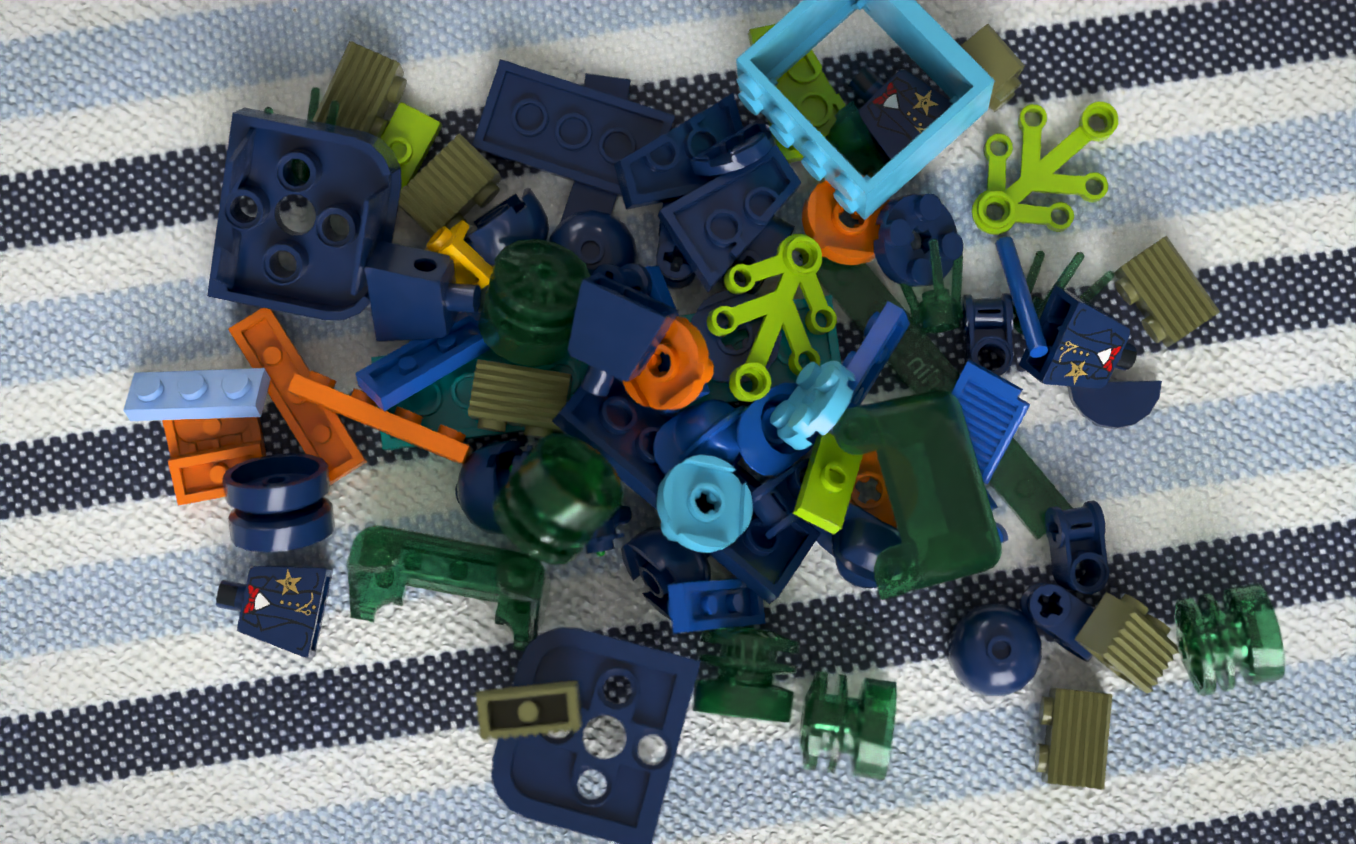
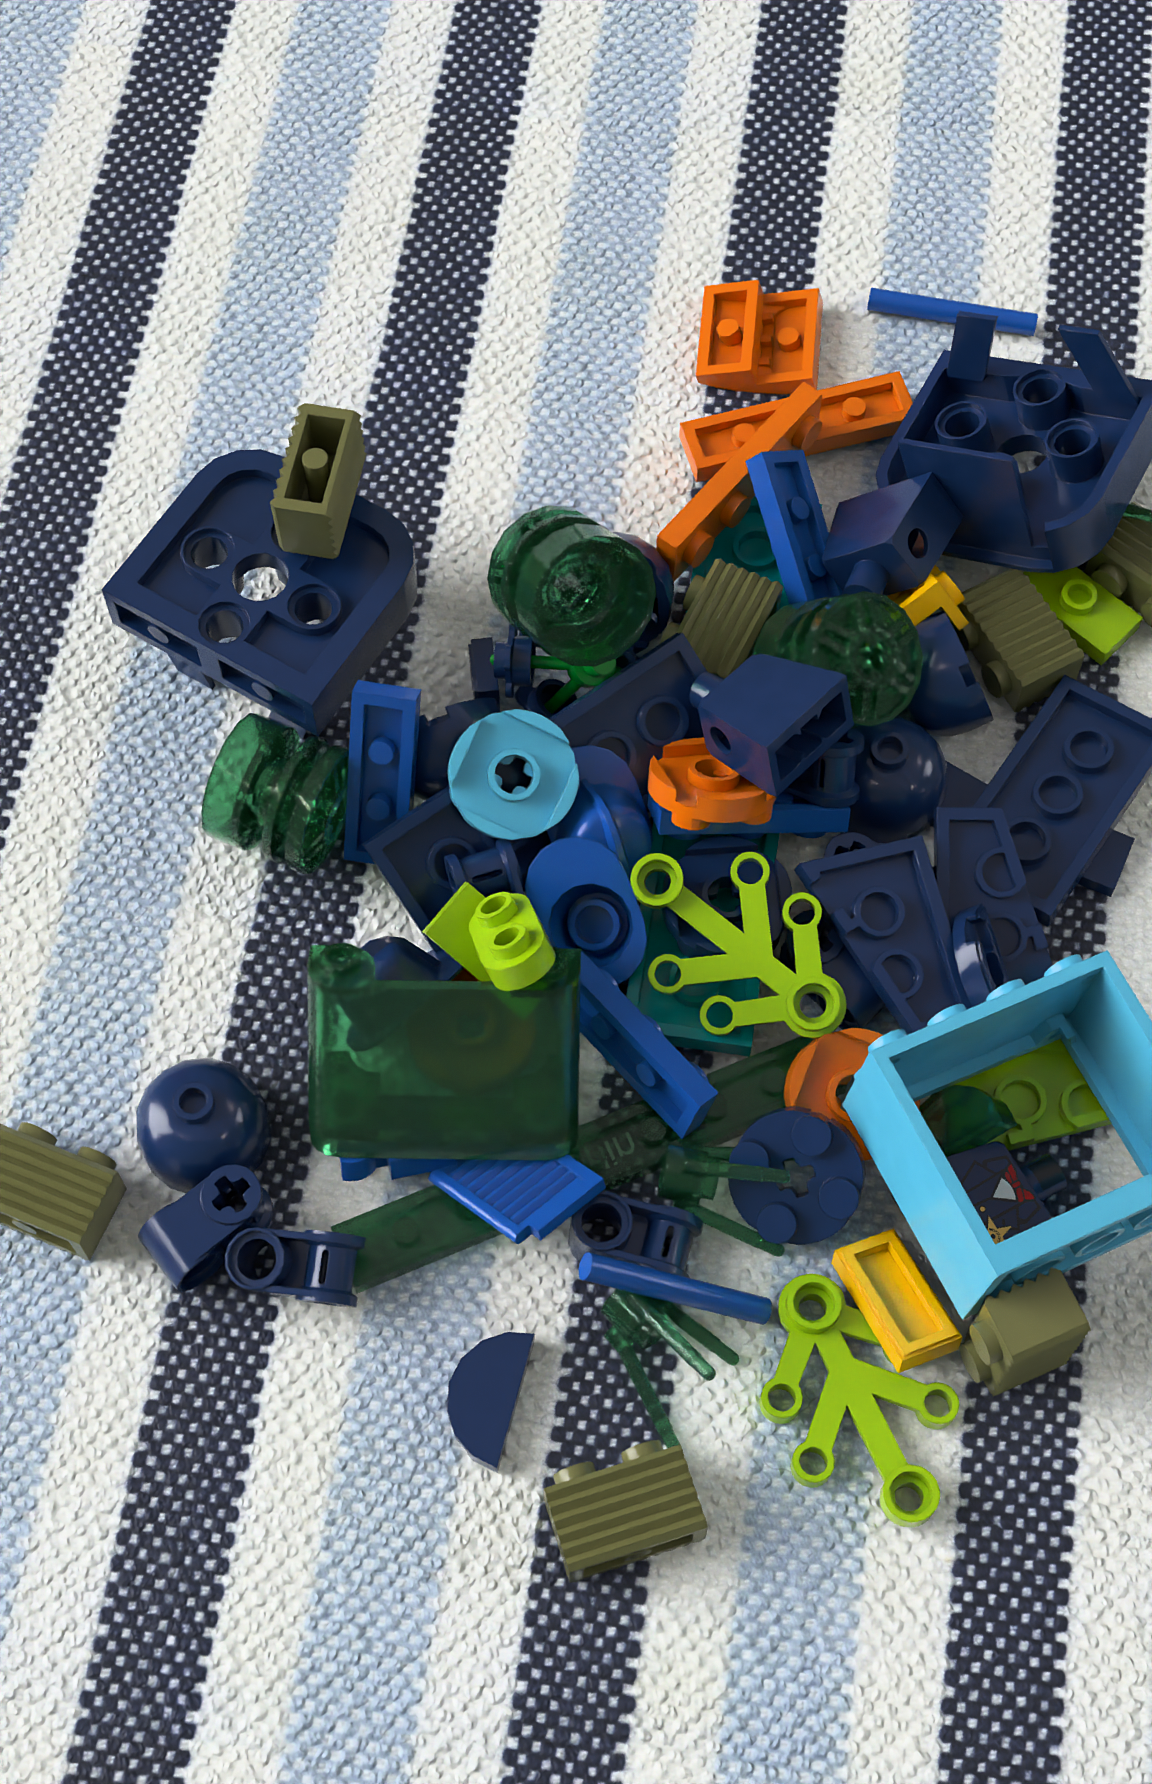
camera: 105 degrees right, 20 degrees down
light blue plate [124,368,271,421] -> none
dark blue torso [216,566,333,658] -> none
dark blue wheel [222,453,335,552] -> none
clear green windscreen [347,526,551,651] -> none
medium azure plate [770,361,855,450] -> none
clear green wheel [799,671,897,780] -> none
dark blue torso [1019,285,1137,389] -> none
olive brick [1074,592,1179,693] -> none
clear green wheel [1175,582,1285,697] -> none
none -> dark blue tile [468,637,500,709]
none -> lime plate [468,892,555,991]
none -> yellow tile [831,1228,963,1373]
none -> blue bar [867,287,1038,336]

